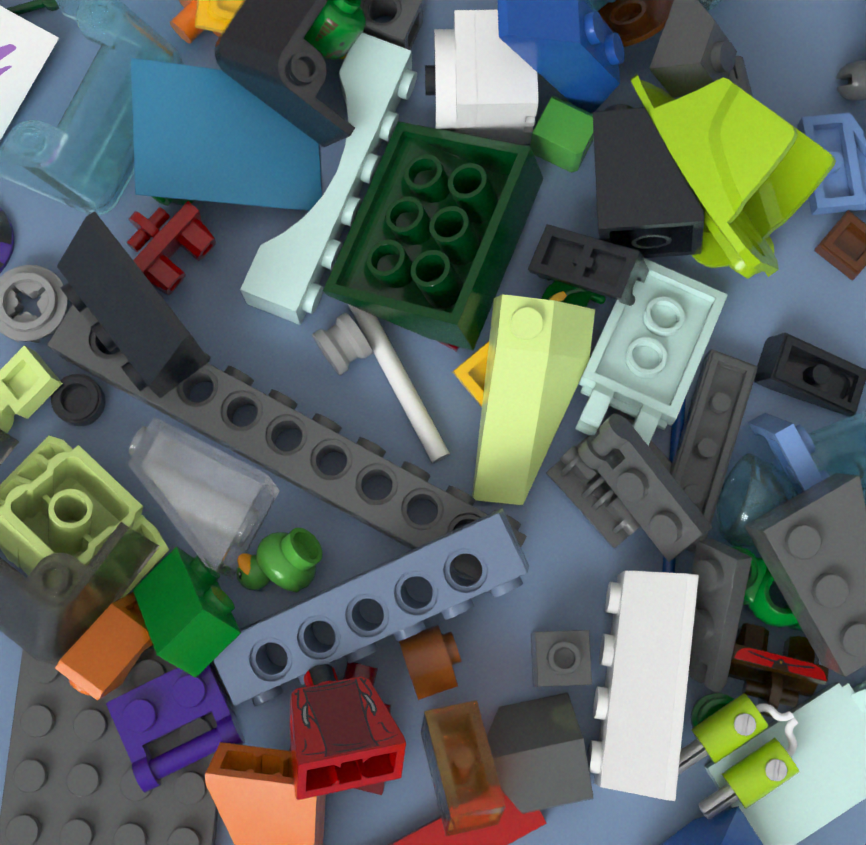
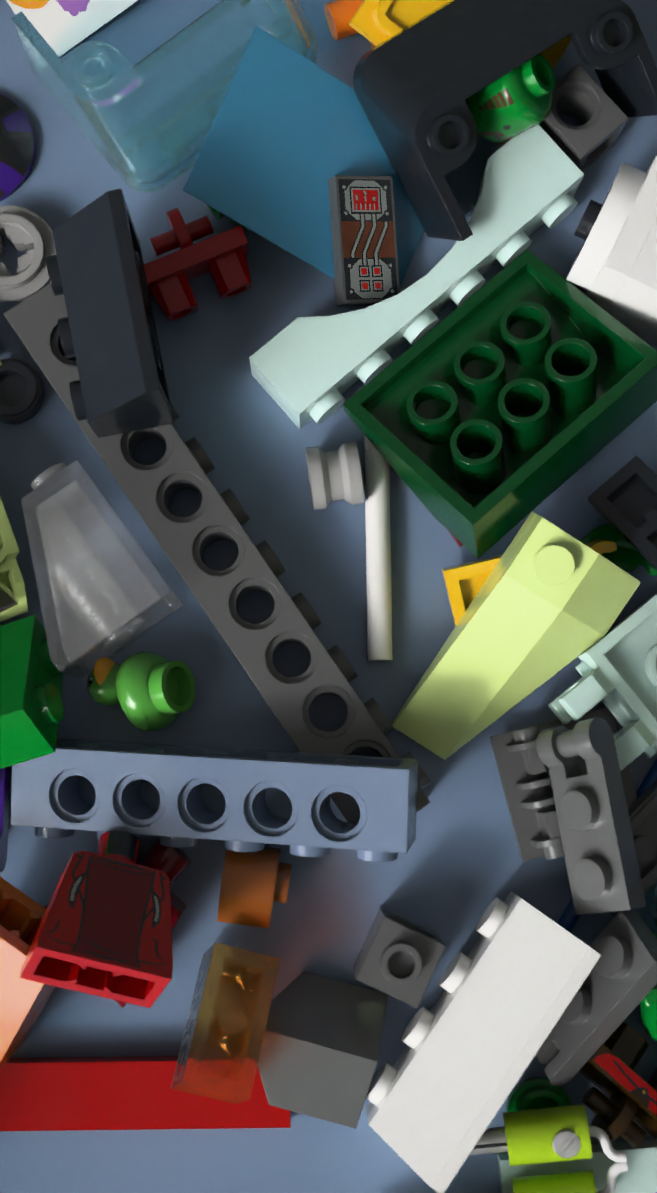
camera: 20 degrees right, 5 degrees up
none -> tile [328,175,400,306]

